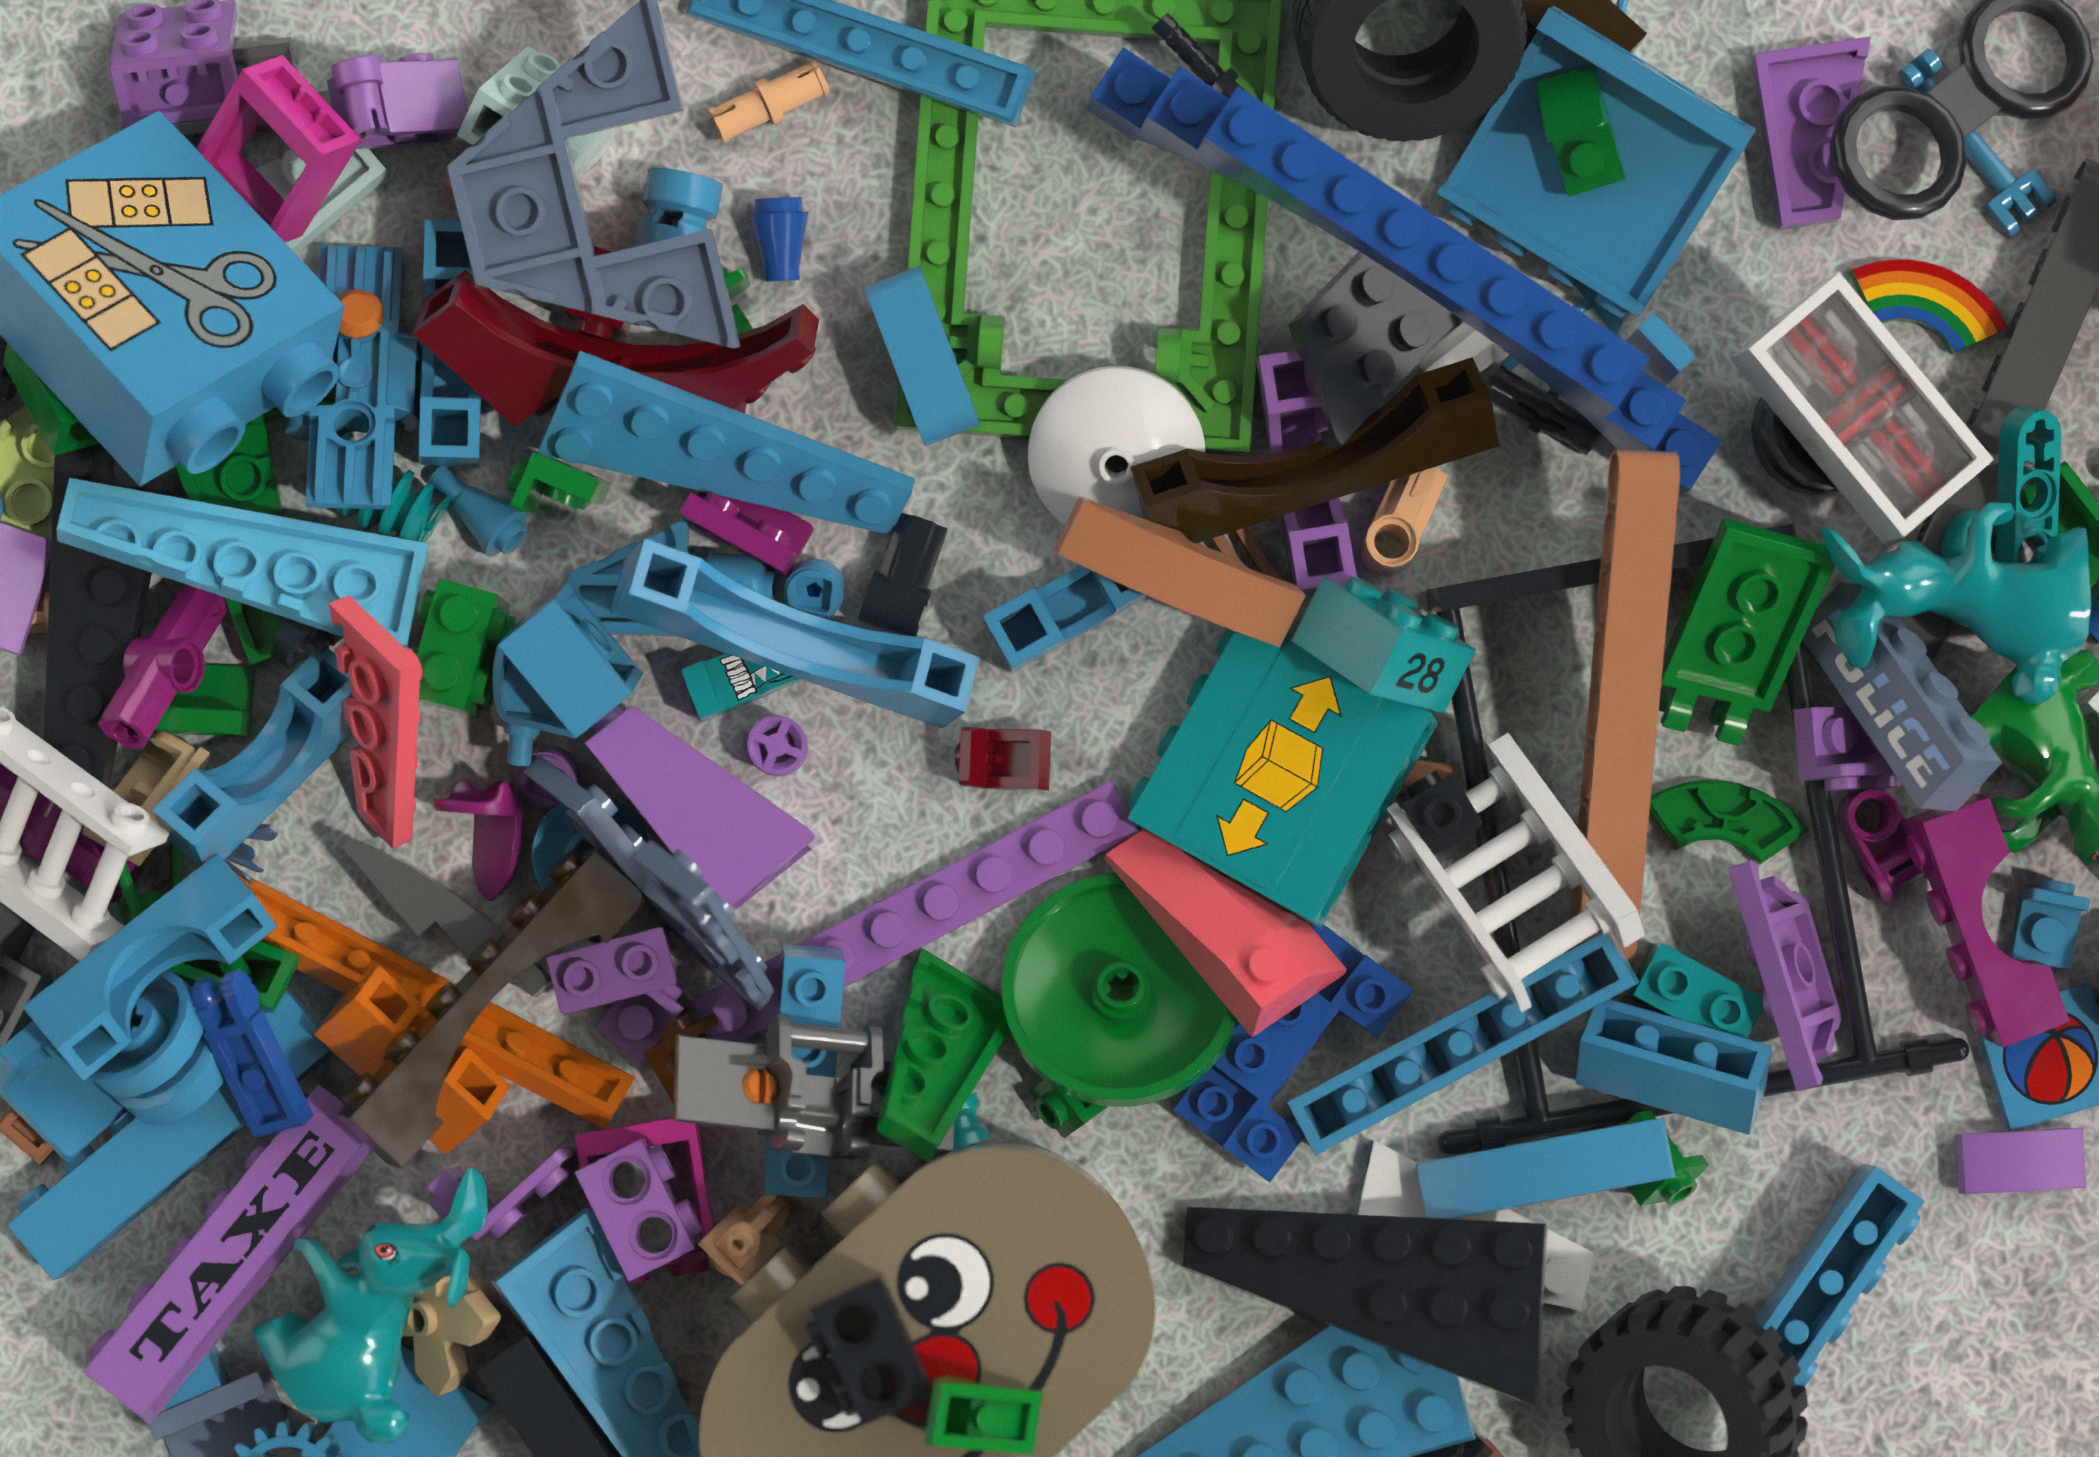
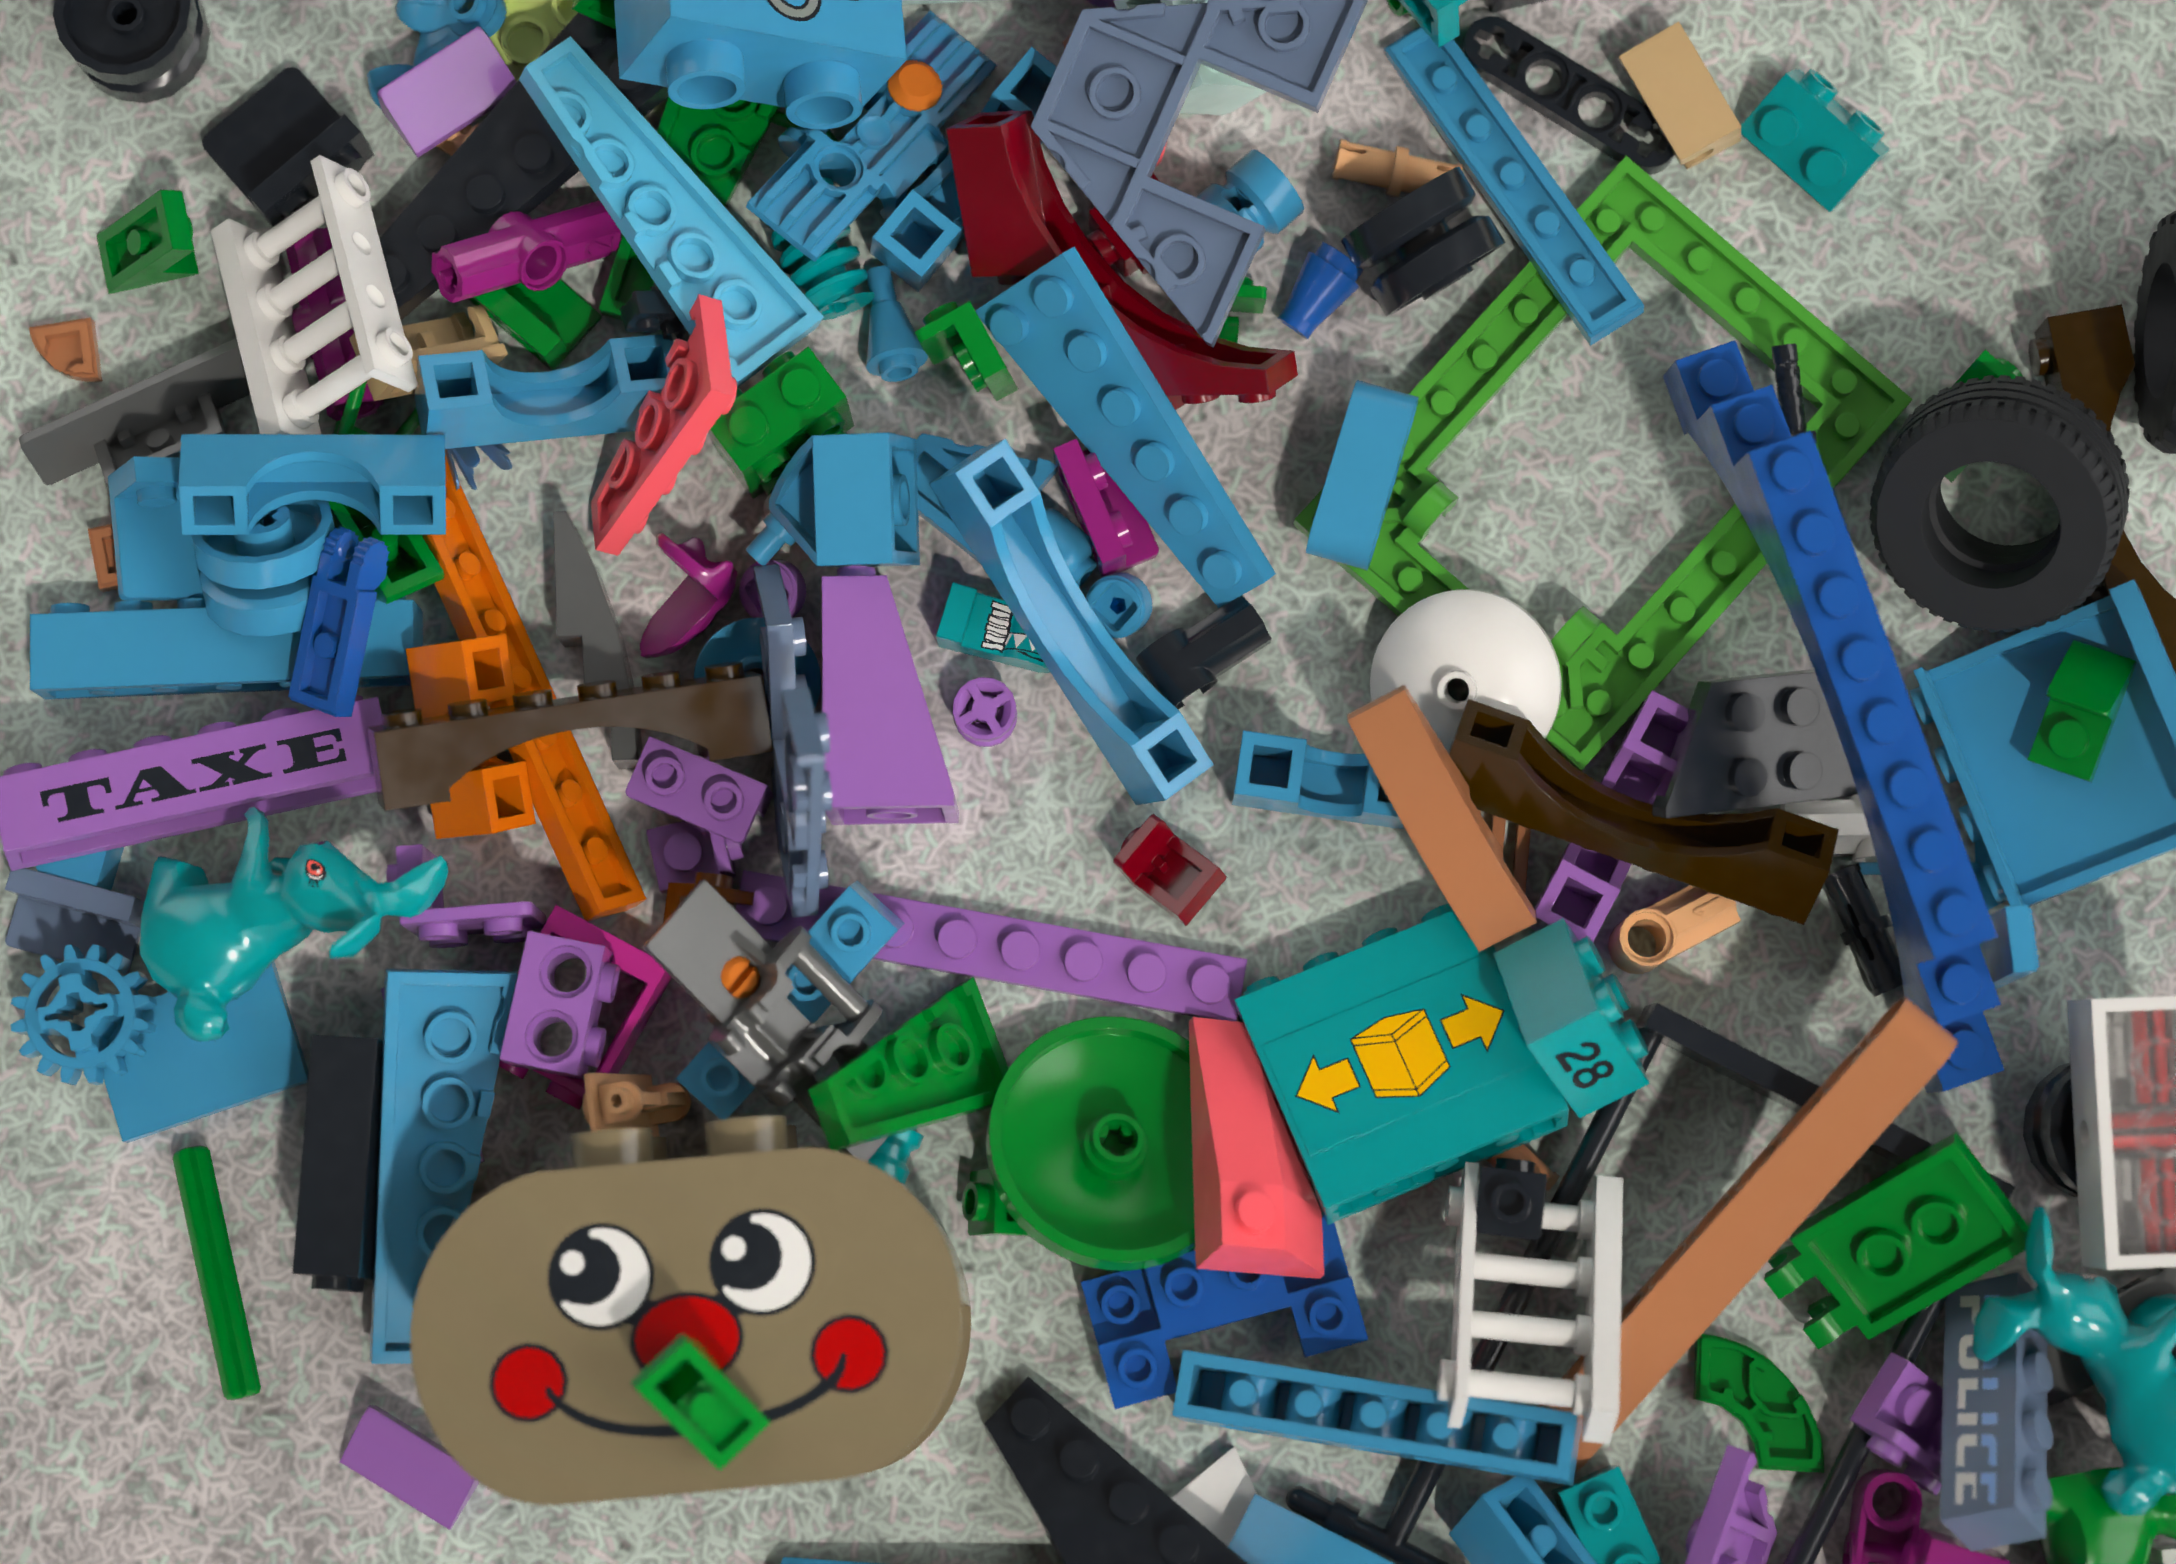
camera: 45 degrees right, 5 degrees down
tan plant [402,1274,500,1397] -> none
black brick [806,1274,933,1426] -> none
none -> black wheel [1341,167,1506,317]

